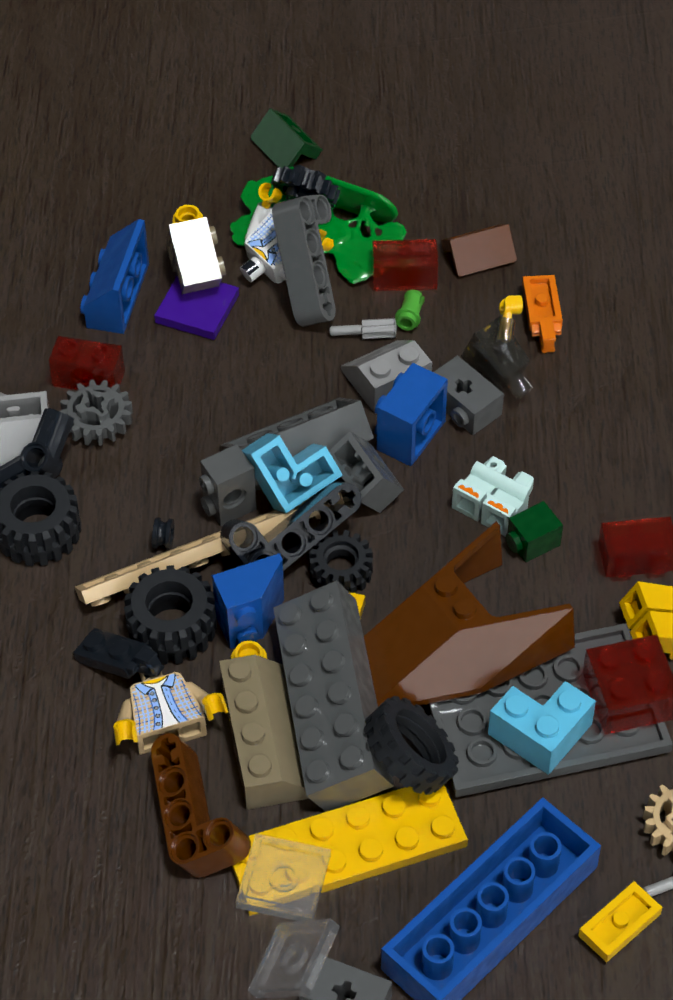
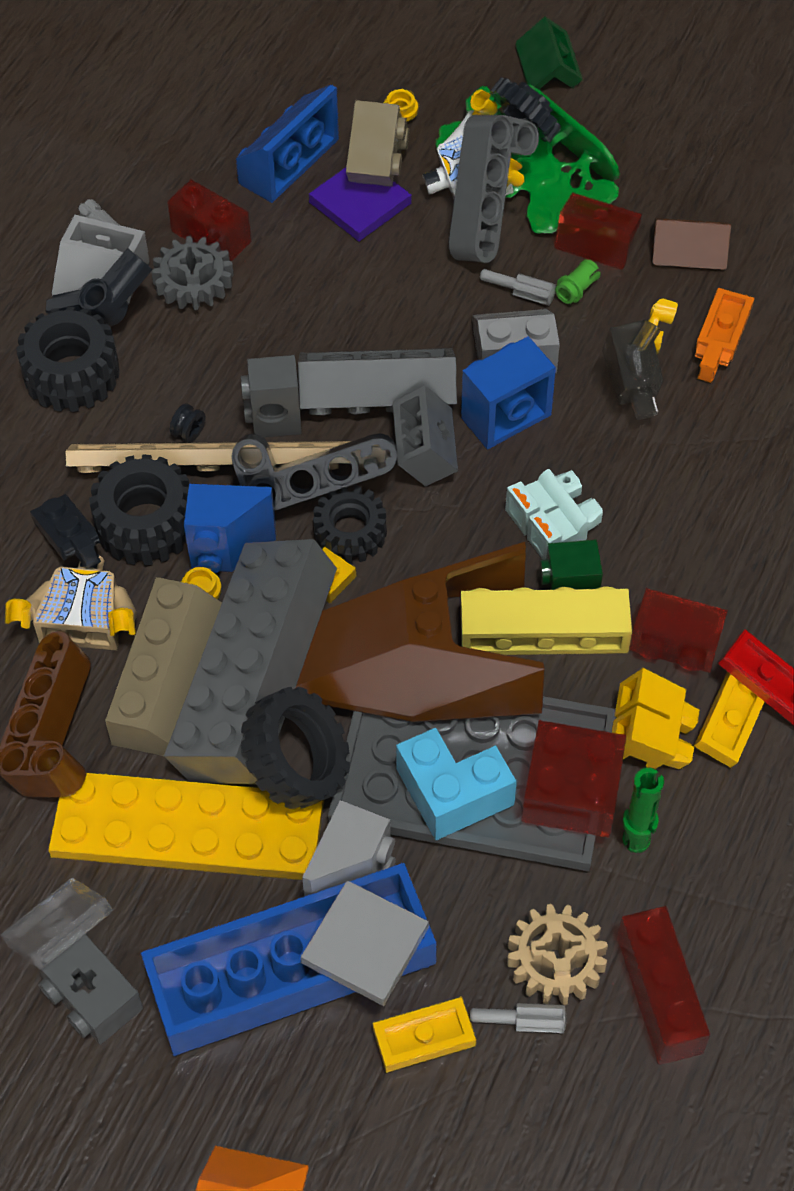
camera: 25 degrees right, 5 degrees up
clear tile [236,834,331,924] -> none
medium azure brick [242,433,343,513] -> none
dark grey brick [434,355,504,435] -> none
none -> light grey tile [301,880,429,1006]
none -> light grey slope [302,800,396,897]
none -> light yellow brick [460,586,632,655]

